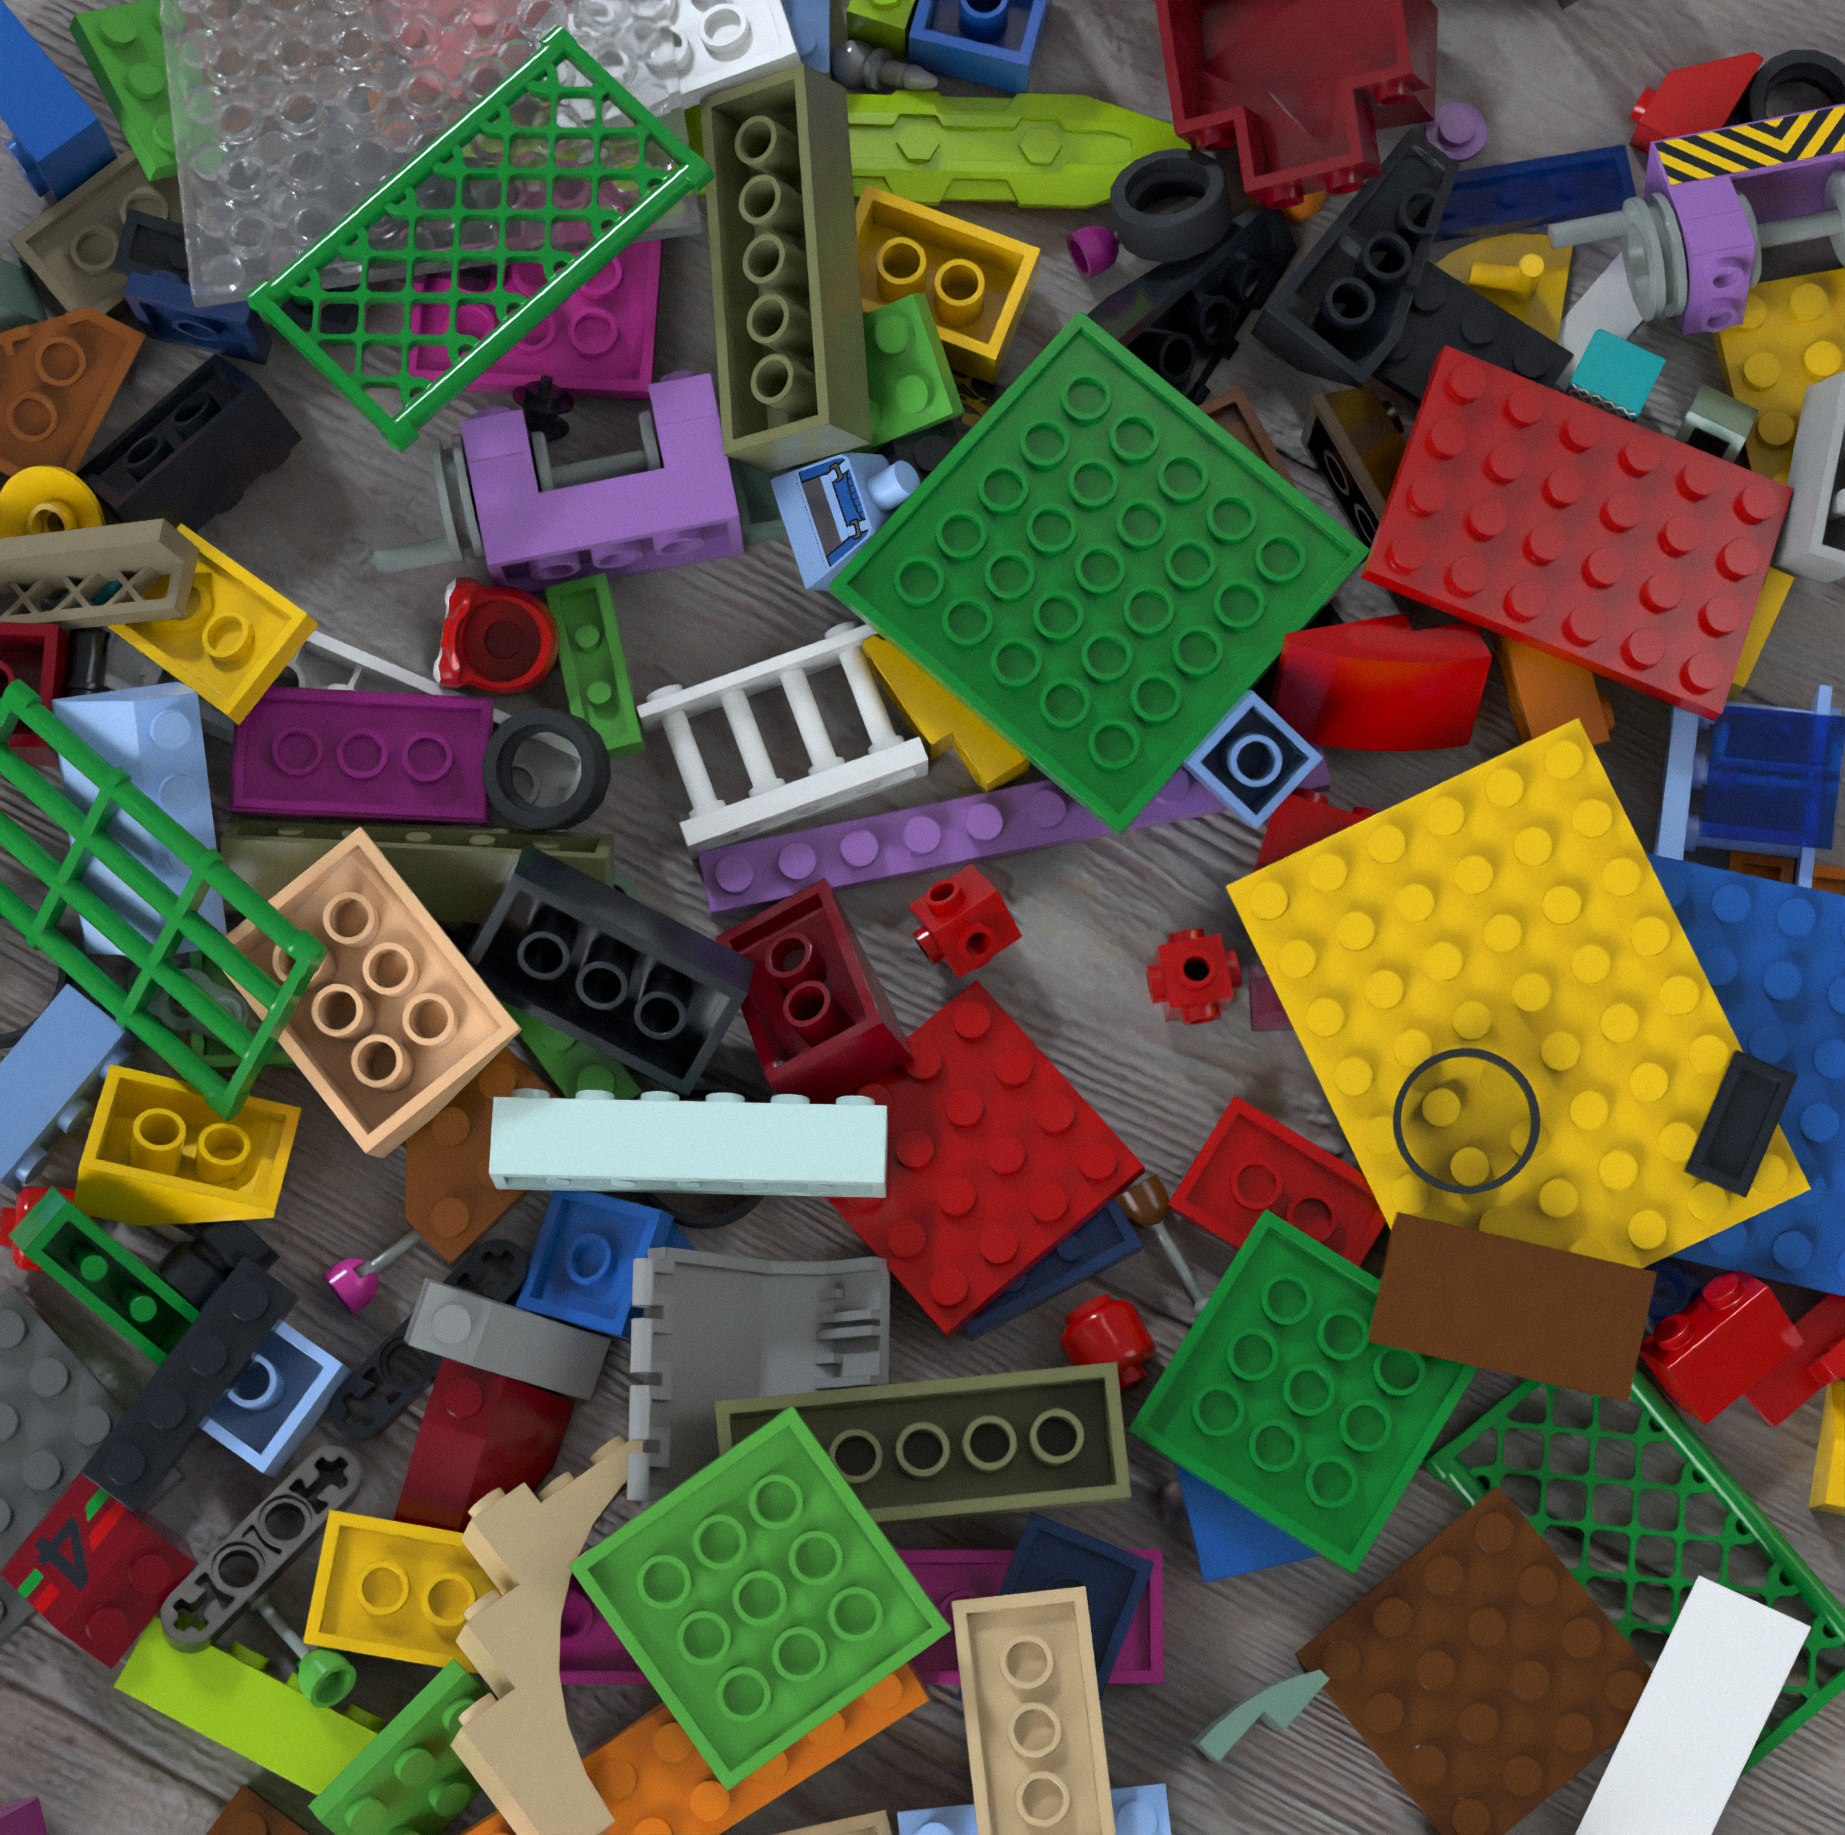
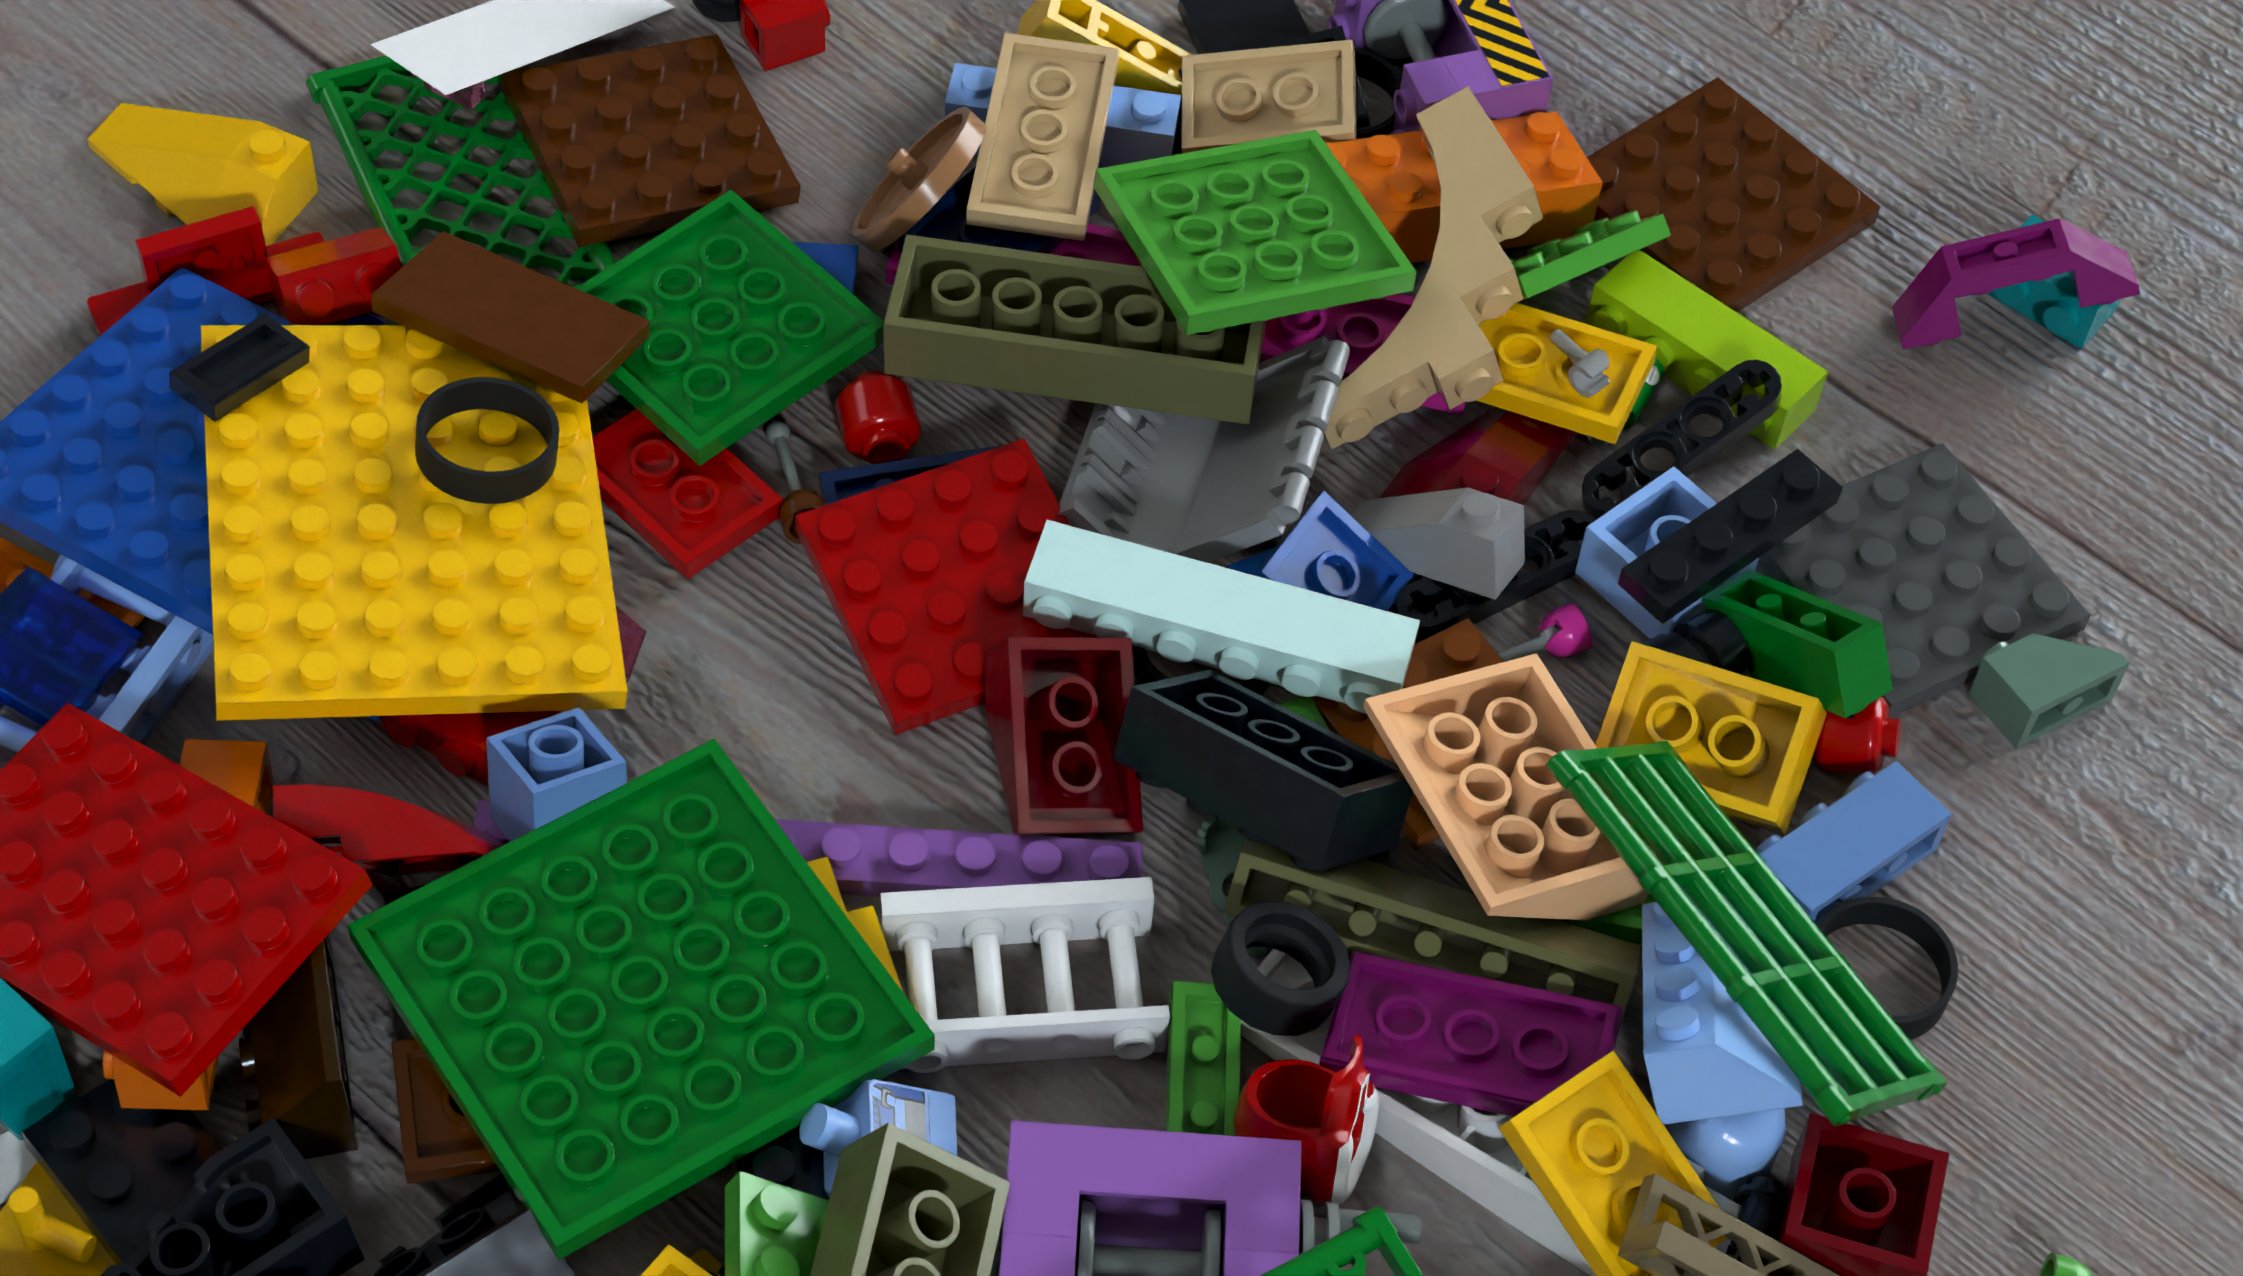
camera: 170 degrees left, 25 degrees down
dark red slope [0,1470,197,1669] -> none
bright green hinge [249,1590,357,1708] -> none
red brick [908,863,1022,979] -> none
red brick [1146,929,1242,1026] -> none
sand green slope [1191,1670,1330,1762] -> none
none -> medium nougat piece [852,107,986,252]
none -> light grey hand [1550,329,1610,398]

